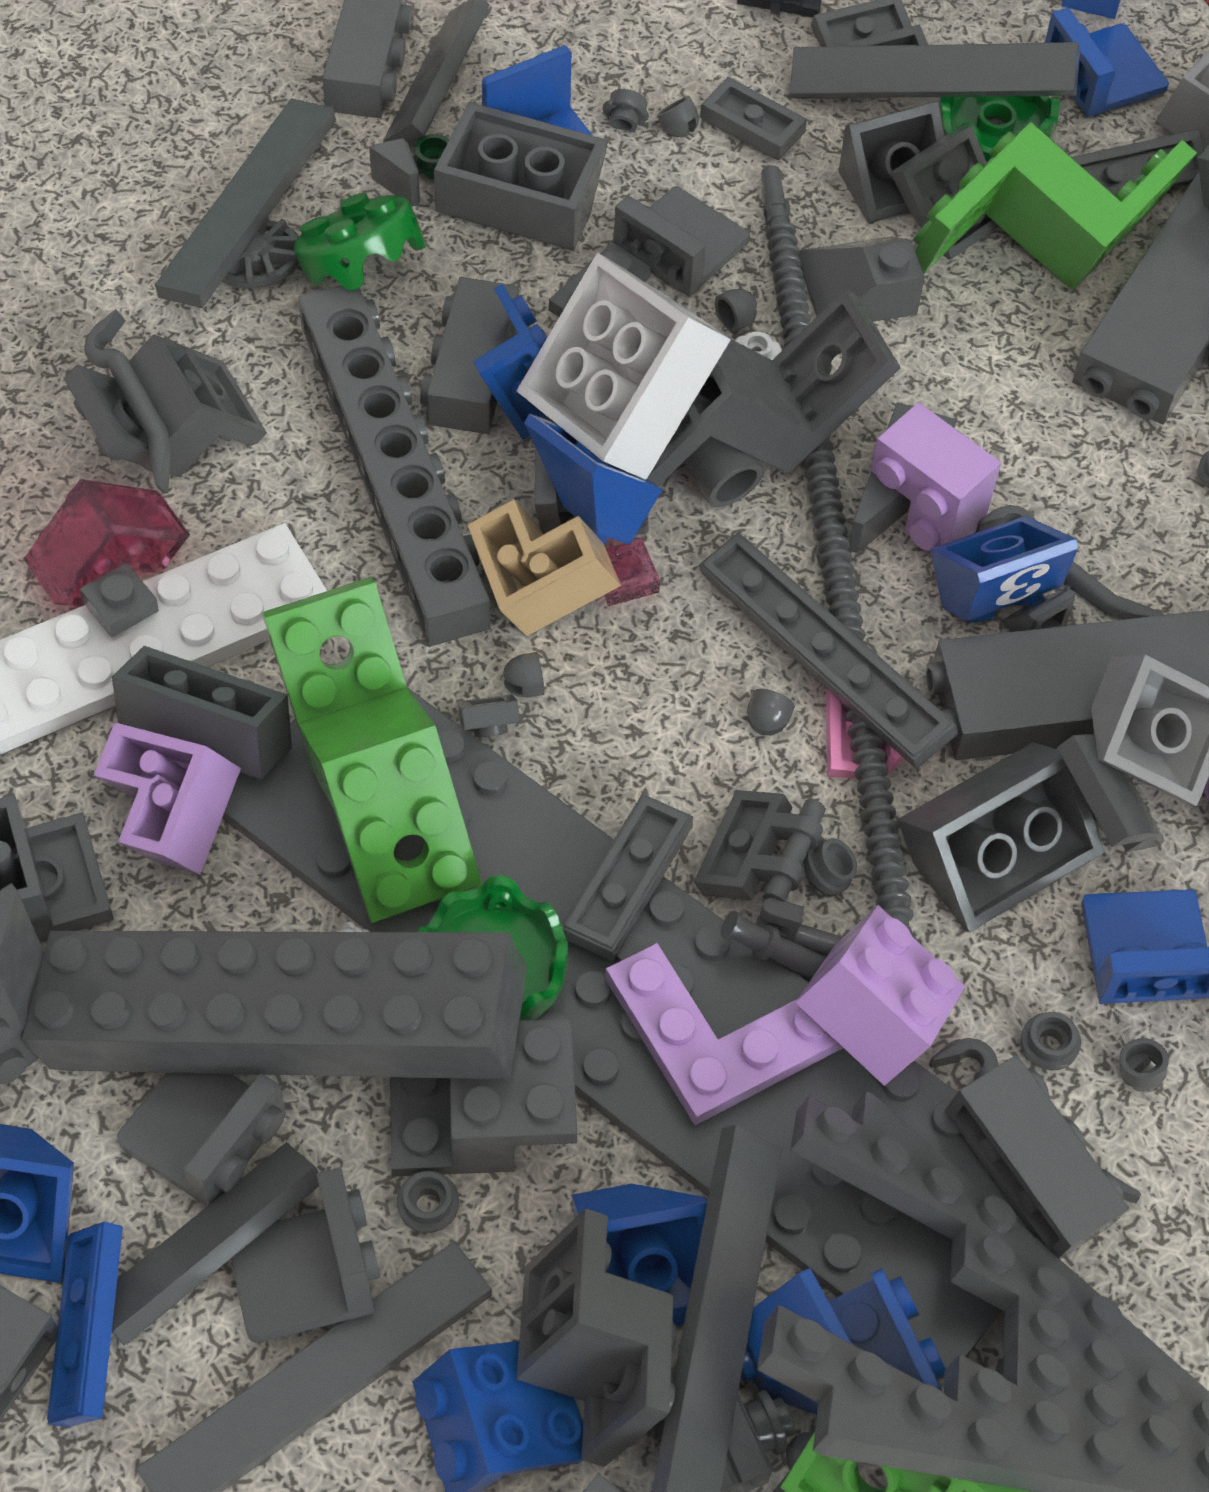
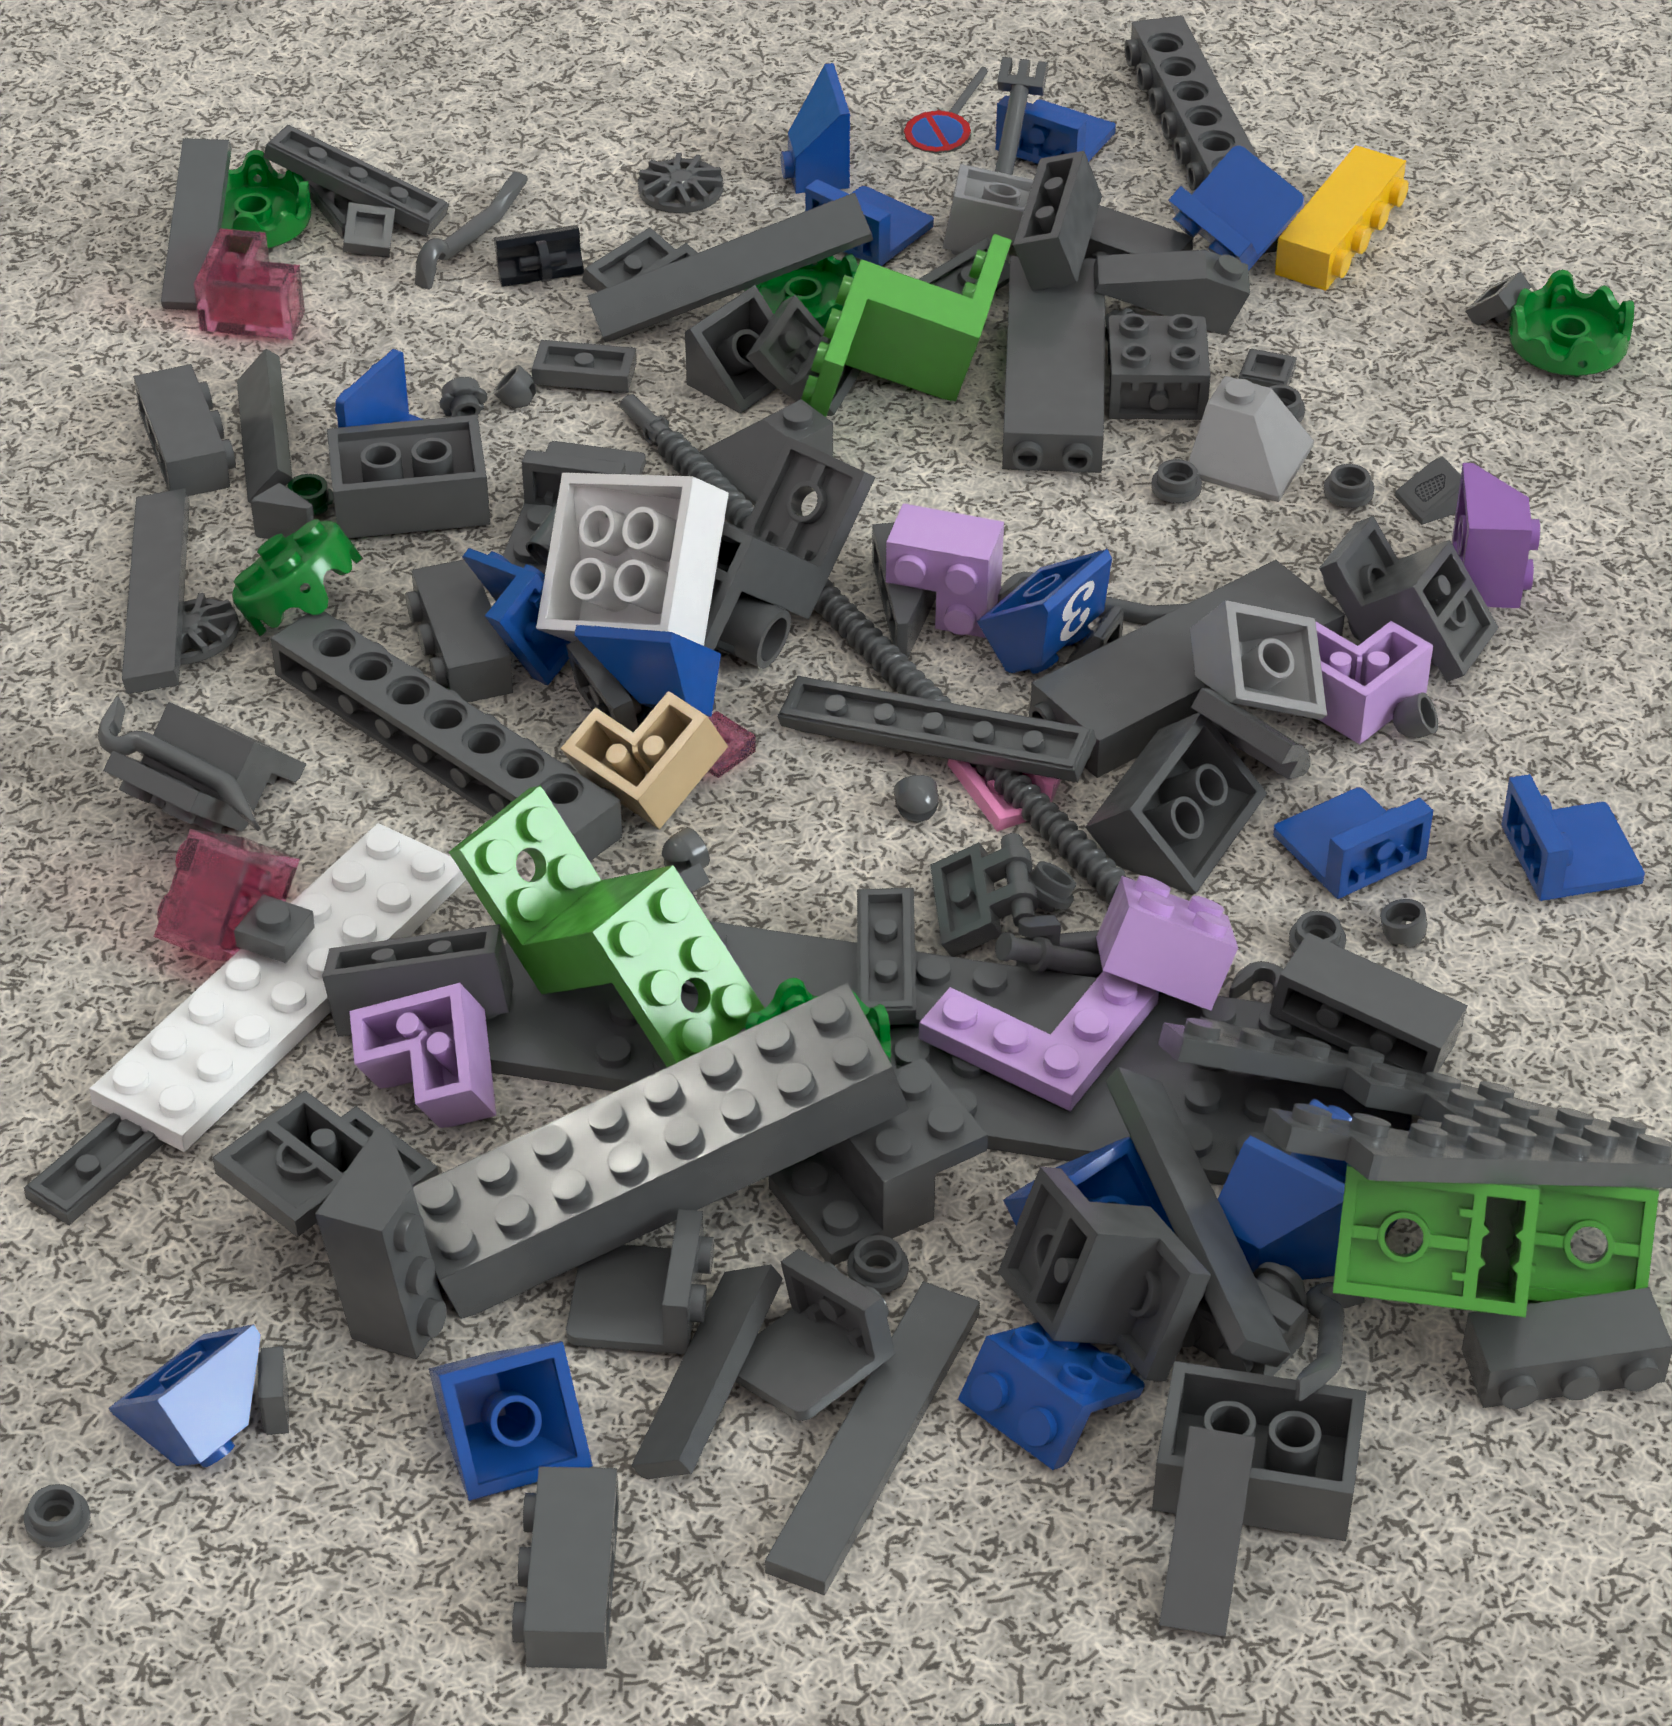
camera: 25 degrees left, 15 degrees down
blue tile [47,1222,123,1427] -> none

